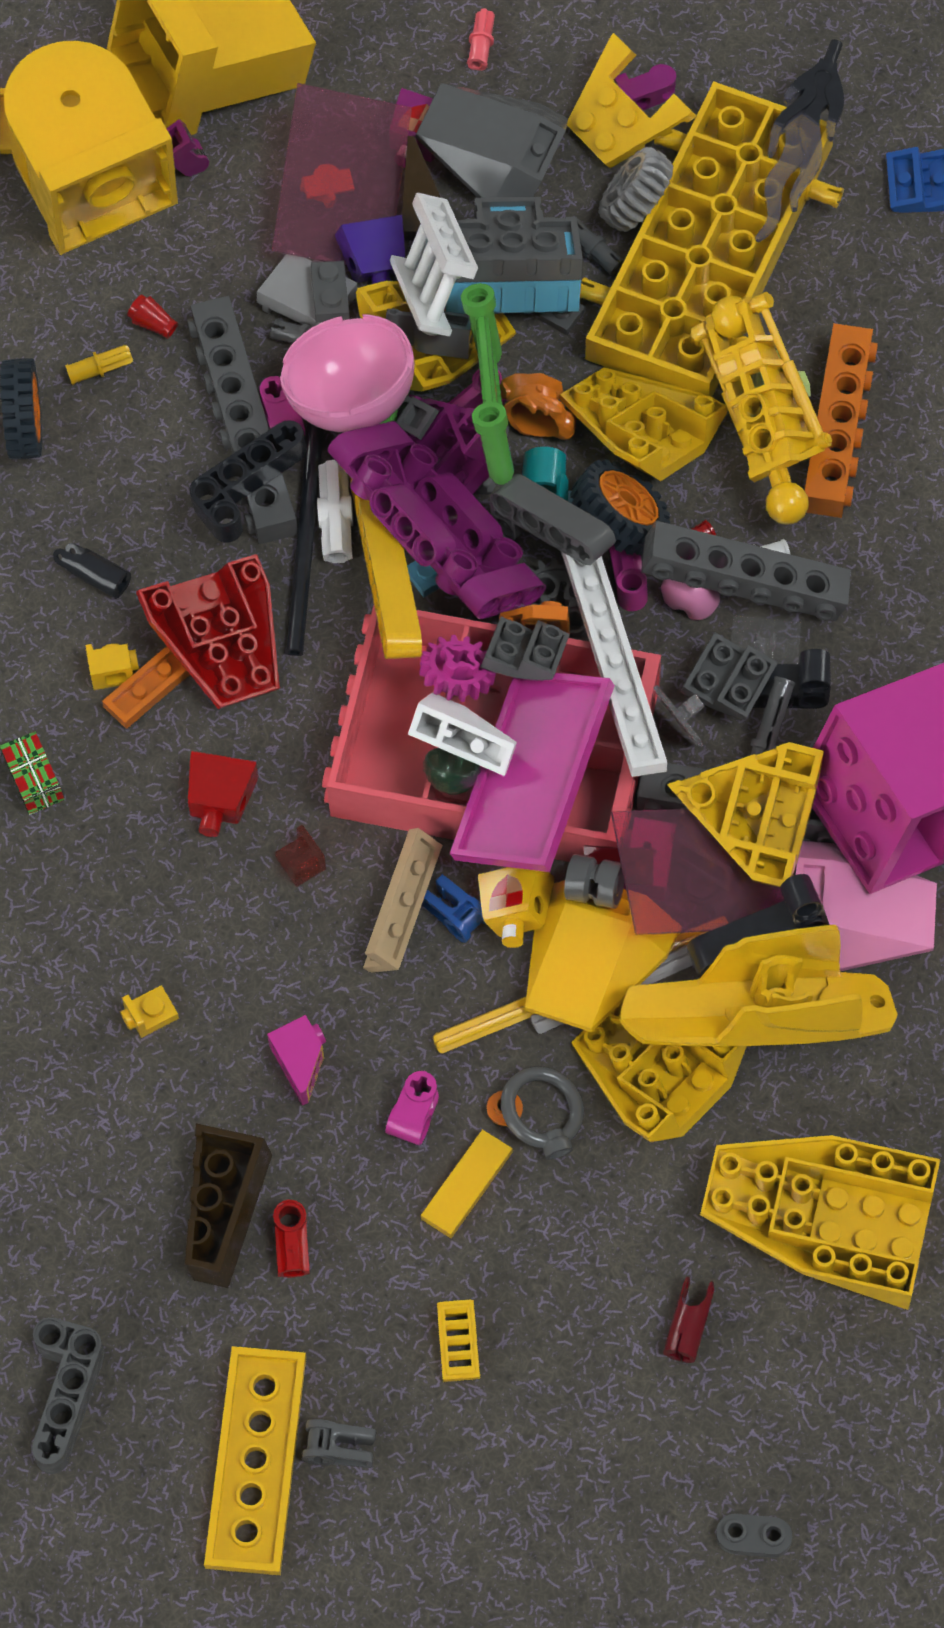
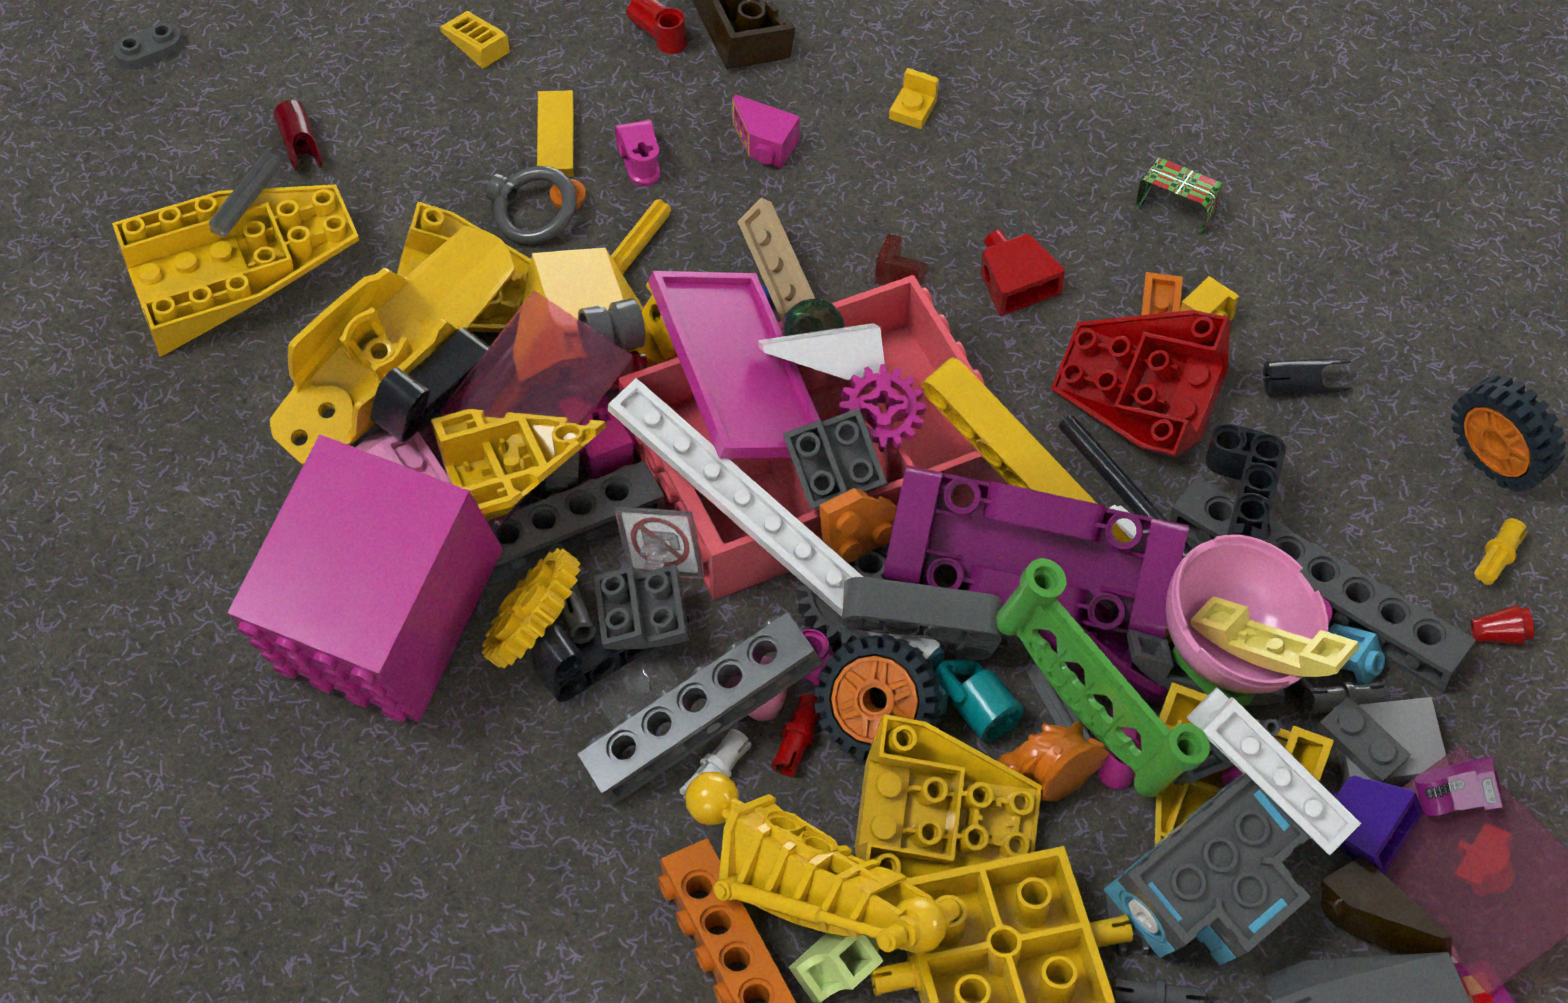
camera: 140 degrees right, 10 degrees down
none -> dark grey axle [209,151,281,237]
none -> yellow gear [481,548,580,669]
none -> light yellow slope [1190,596,1359,677]
none -> medium azure bracket [1328,623,1385,685]
none -> magenta leg [1414,756,1503,816]

